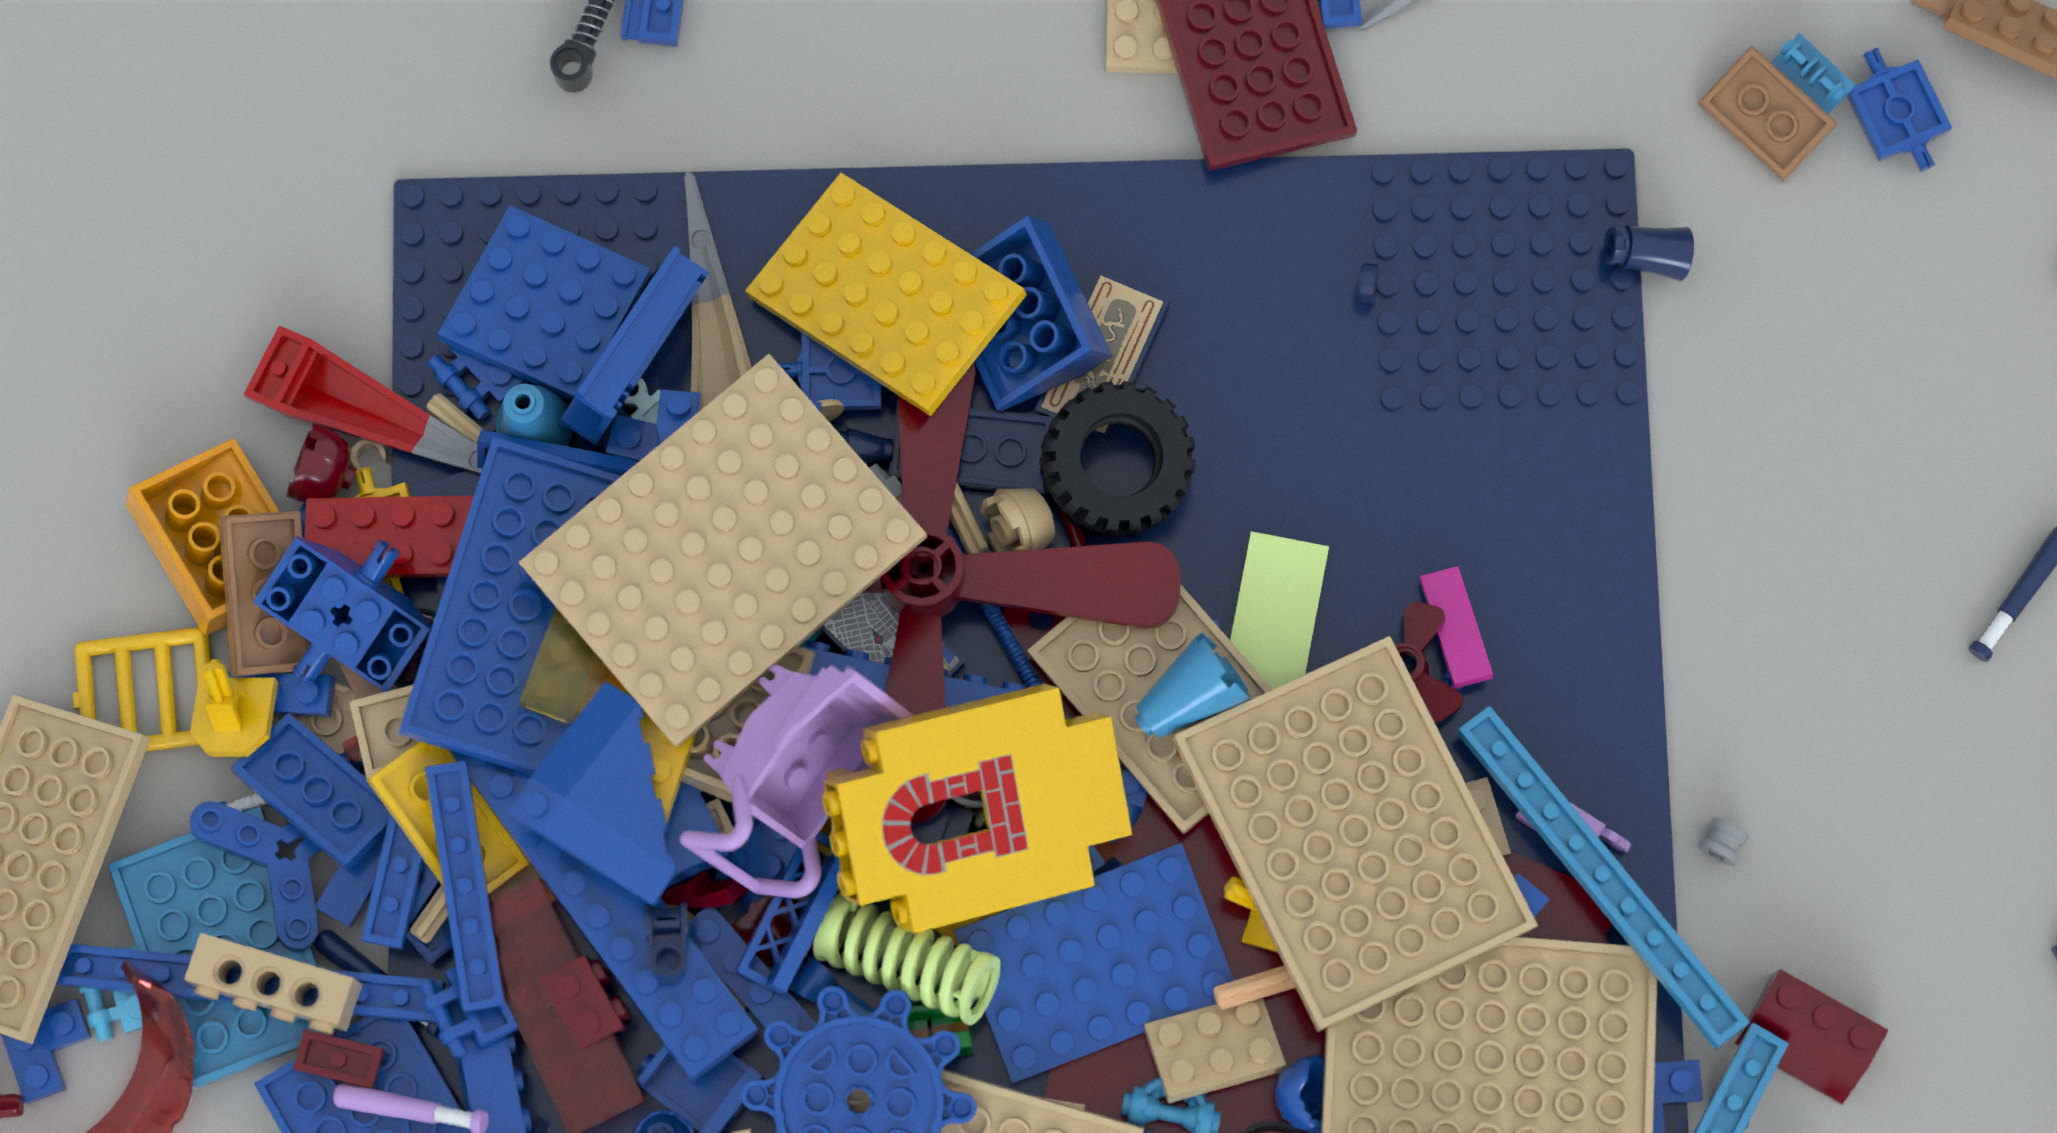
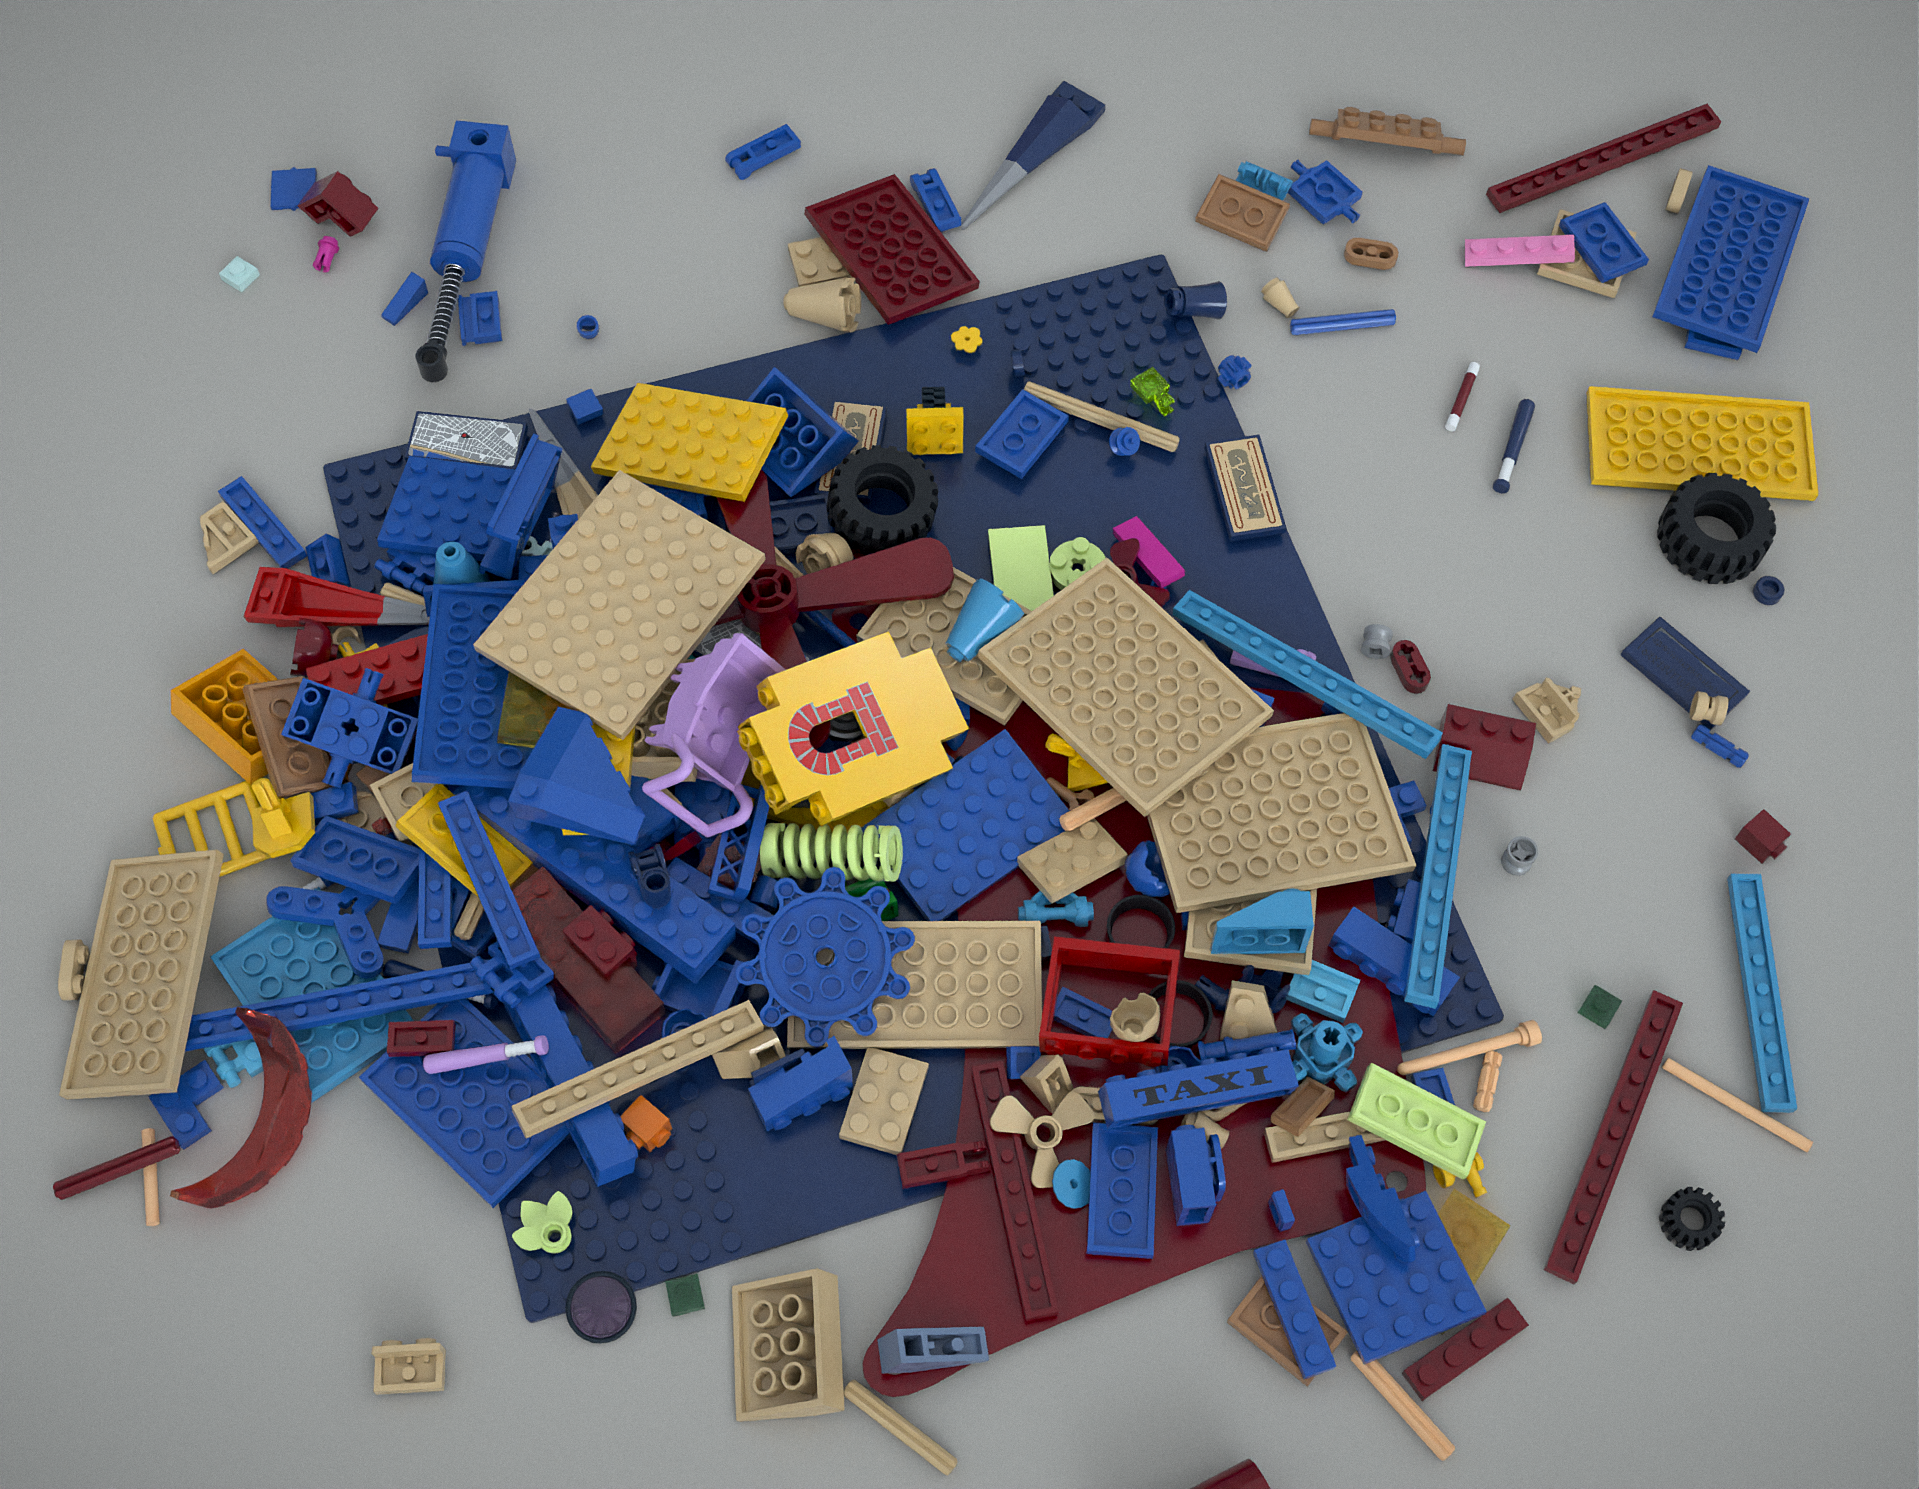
camera: 20 degrees left, 15 degrees down
tan brick [184,933,362,1034] -> none
none -> tan wing [200,501,259,574]
none -> blue plate [218,476,307,569]
none -> blue slope [305,533,351,587]
none -> tile [404,411,528,470]
none -> blue tile [566,389,604,425]
none -> blue hinge [577,315,599,339]
none -> tan cone [783,277,861,333]
none -> yellow plate [906,387,964,455]
none -> yellow plant [951,326,982,353]
none -> blue plate [975,389,1069,479]
none -> tan axle [1024,382,1180,452]
none -> medium nougat bar [1046,777,1095,811]
none -> yellowish green plate [1050,537,1105,590]
none -> blue wheel [1109,427,1140,456]
none -> clear neon green plate [1130,367,1175,416]
none -> tile [1204,434,1287,542]
none -> blue gear [1217,355,1252,389]
none -> tan cone [1261,277,1300,318]
none -> blue axle [1290,309,1396,335]
none -> medium nougat plate [1344,238,1399,270]
none -> dark red beam [1390,640,1431,694]
none -> dark red bar [1445,362,1480,432]
none -> tan slope [1512,677,1581,744]

